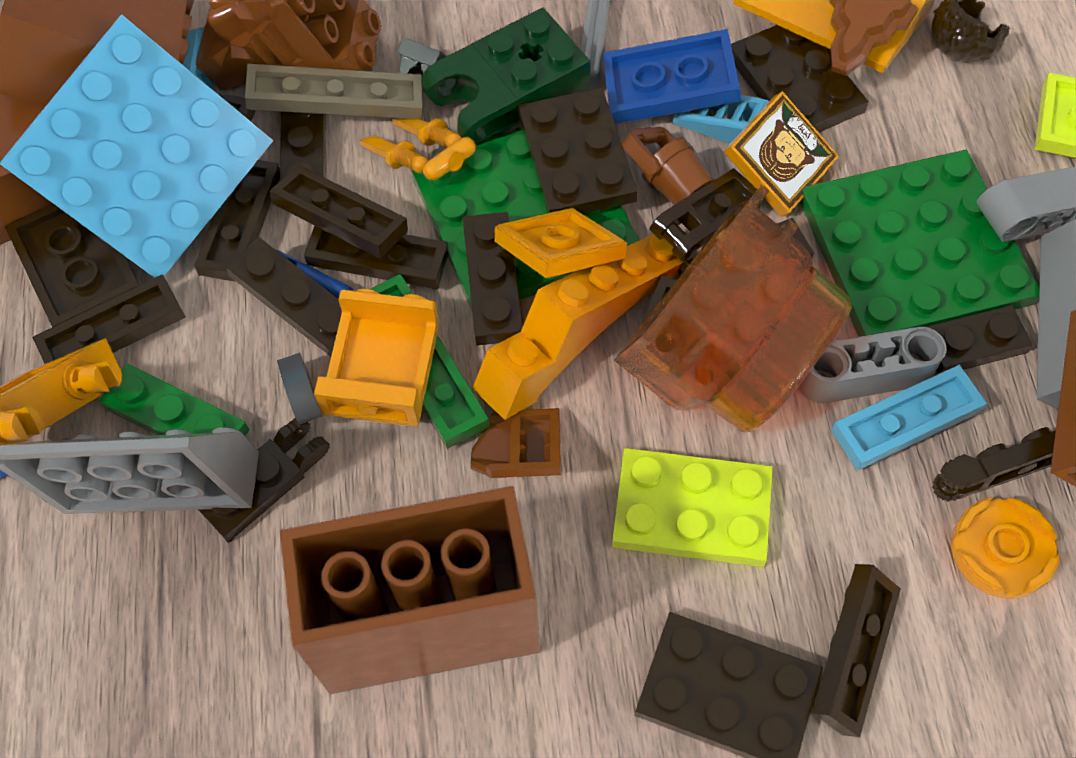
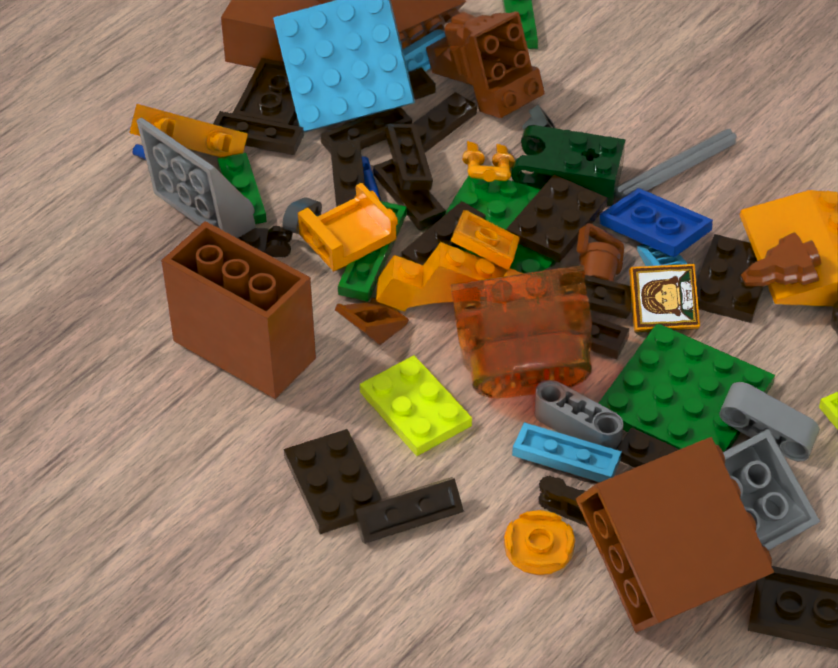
camera: 45 degrees right, 15 degrees down
dark tan plate [245,64,422,119] -> none

